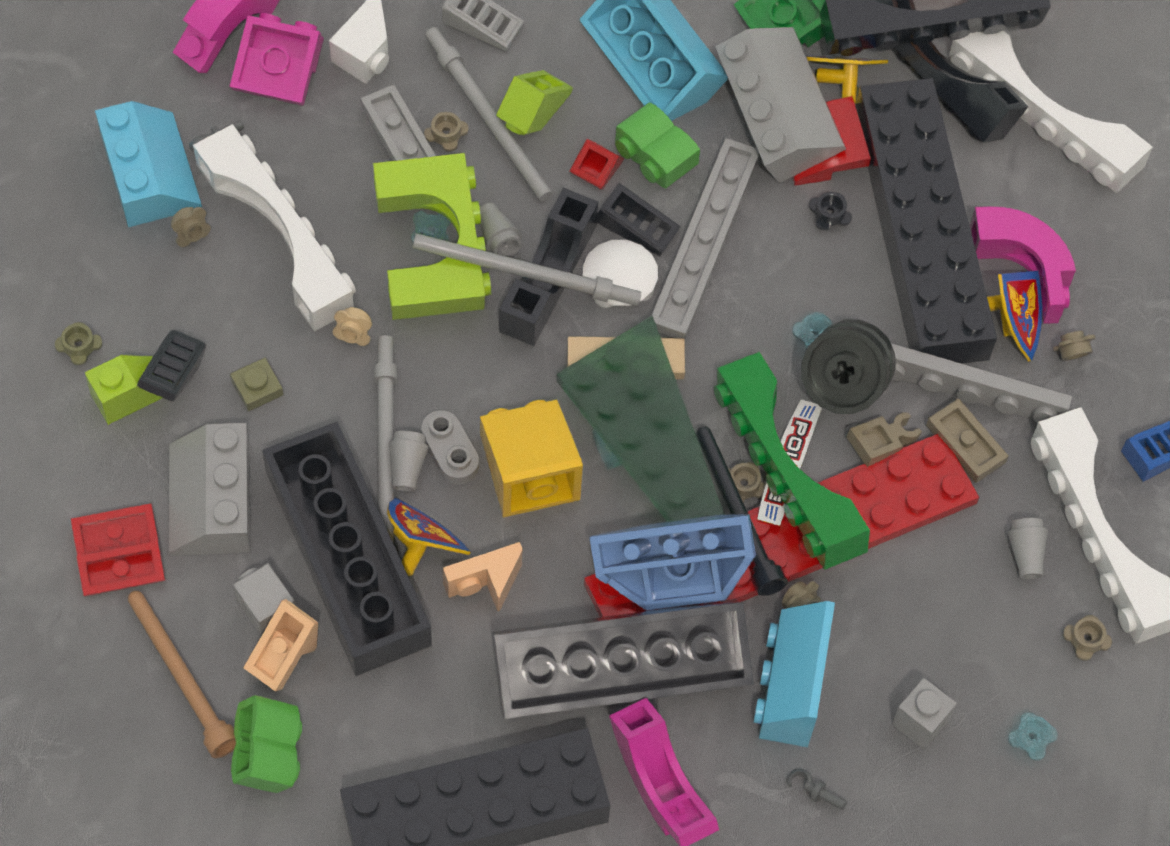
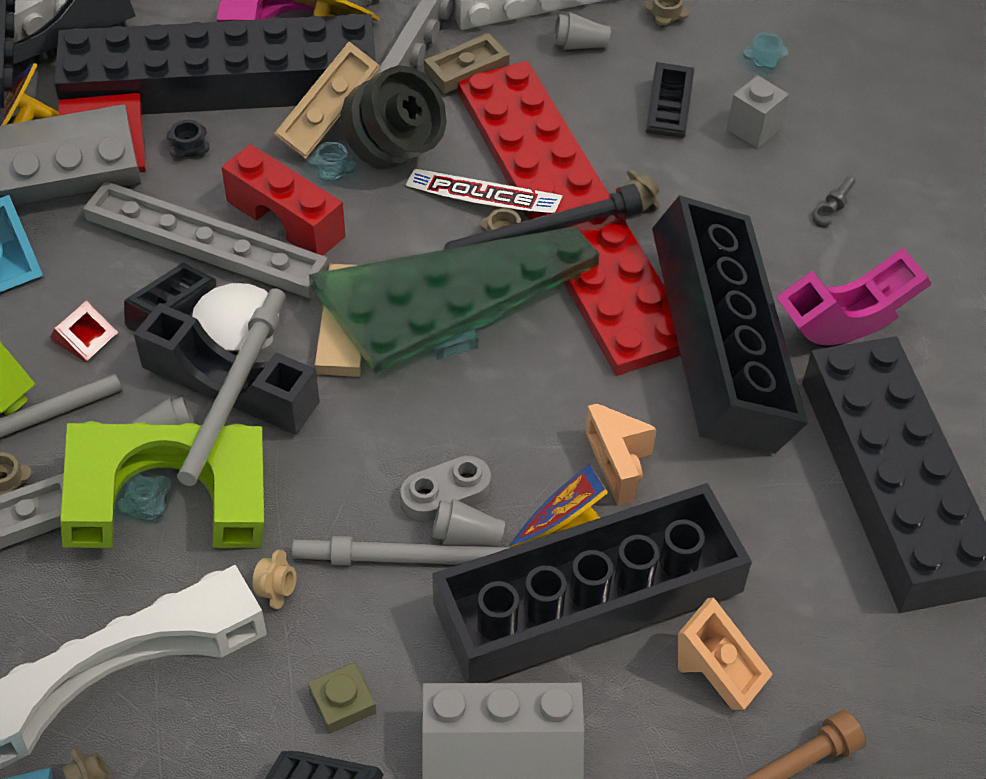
camera: 85 degrees left, 10 degrees down
bright green brick [231,695,302,793] -> none
light grey brick [233,564,295,636] -> none
yellow slope [480,399,583,518] -> none
medium blue wedge [589,514,756,610] -> none
bright green brick [615,102,700,189] -> none
green arch [713,352,870,570] -> none
medium azure slope [753,601,835,747] -> none
dark tan plate [846,412,922,467] -> none
none -> red arch [221,144,346,256]
none -> tan tile [274,42,381,161]
none -> black slope [646,62,694,138]

